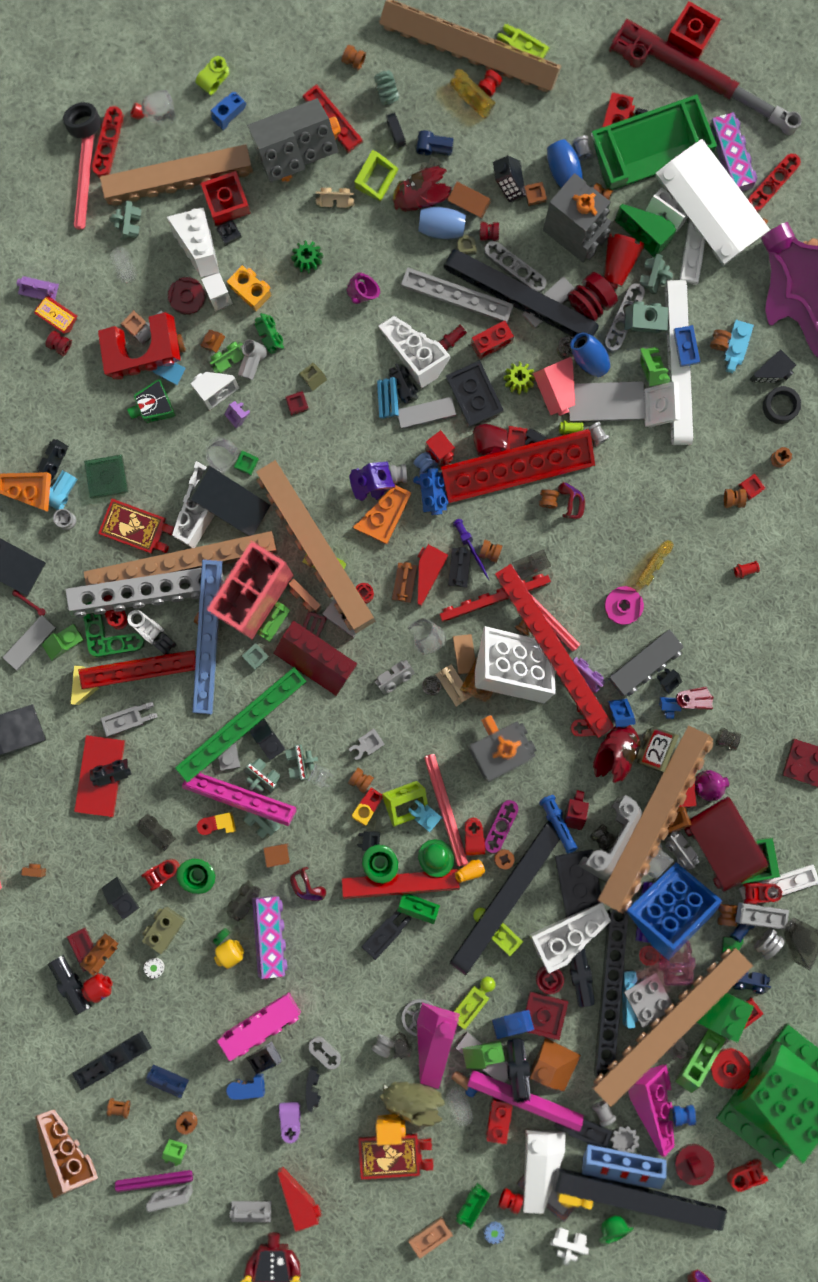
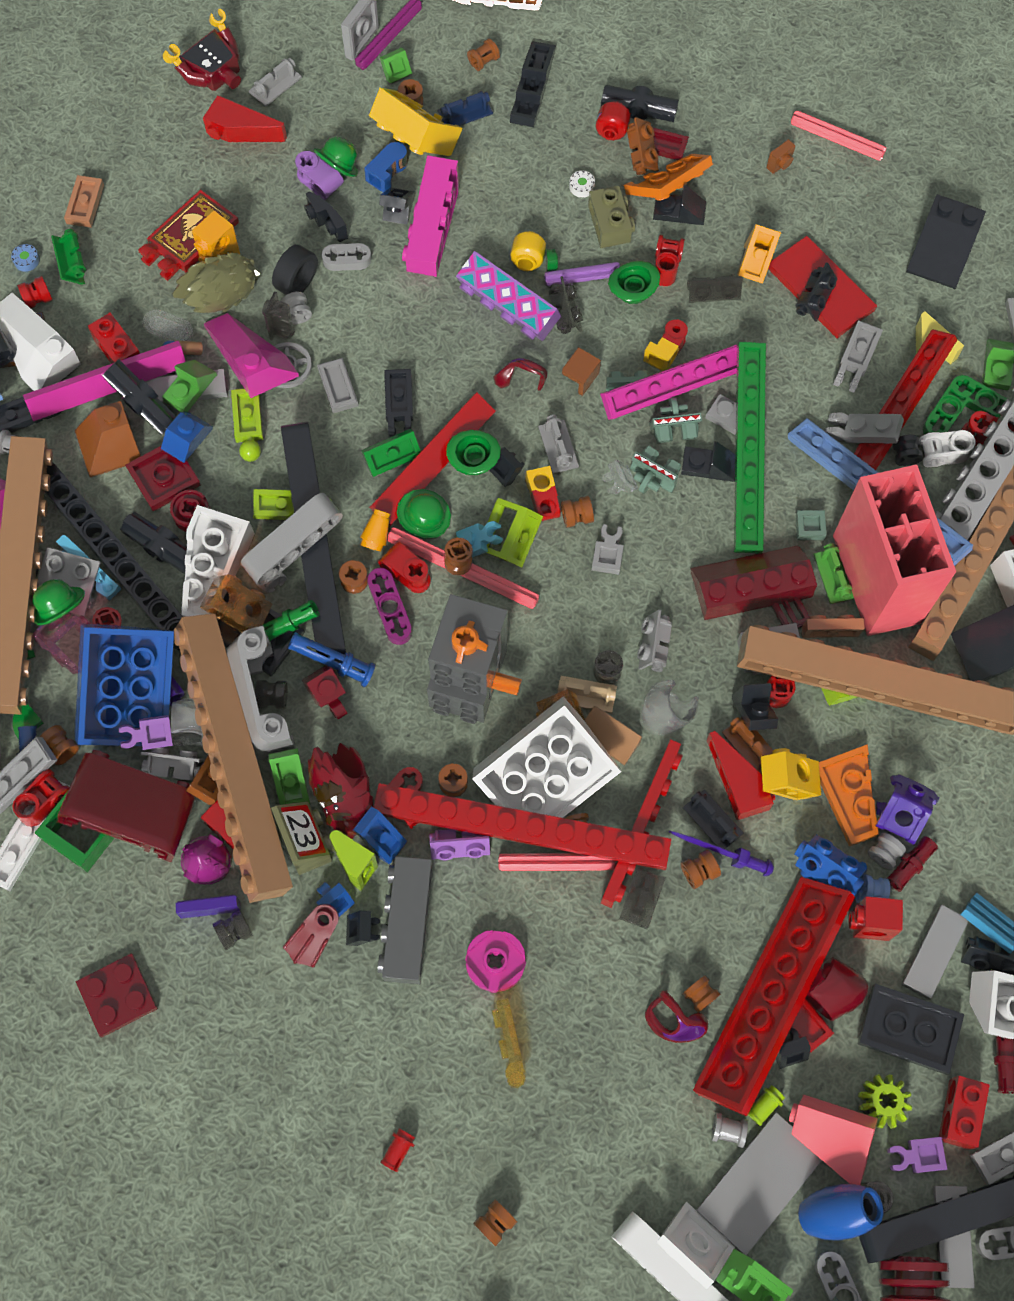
camera: 130 degrees right, 15 degrees down
red tile [738,473,766,500] -> none
none -> green hat [33,579,85,626]
none -> medium lavender plate [118,715,173,750]
none -> dark purple tile [176,895,241,919]
none -> clear orange brick [200,574,273,633]
none -> light grey beam [240,493,343,593]
none -> green pin [262,600,320,641]
none -> bright green slope [269,748,310,805]
none -> black tyre [272,244,318,295]
none -> green hat [314,136,358,177]
none -> light grey tile [317,358,358,414]
none -> lime tile [330,830,378,891]
none -> yellow wedge [369,87,463,156]
none -> dark orange wheel [438,763,468,797]
none -> dark orange wheel [444,537,473,575]
none -> light grey hinge [538,415,579,474]
none -> medium lavender axle [544,262,620,286]
none -> orange wing [624,154,713,200]
none -> black slope [732,683,778,731]
none -> light orange slope [737,224,781,284]
none -> yellow brick [761,748,821,800]
none -> light grey hinge [825,412,904,443]
none -> dark red pin [886,836,938,892]
none -> medium lavender plate [887,1137,947,1174]

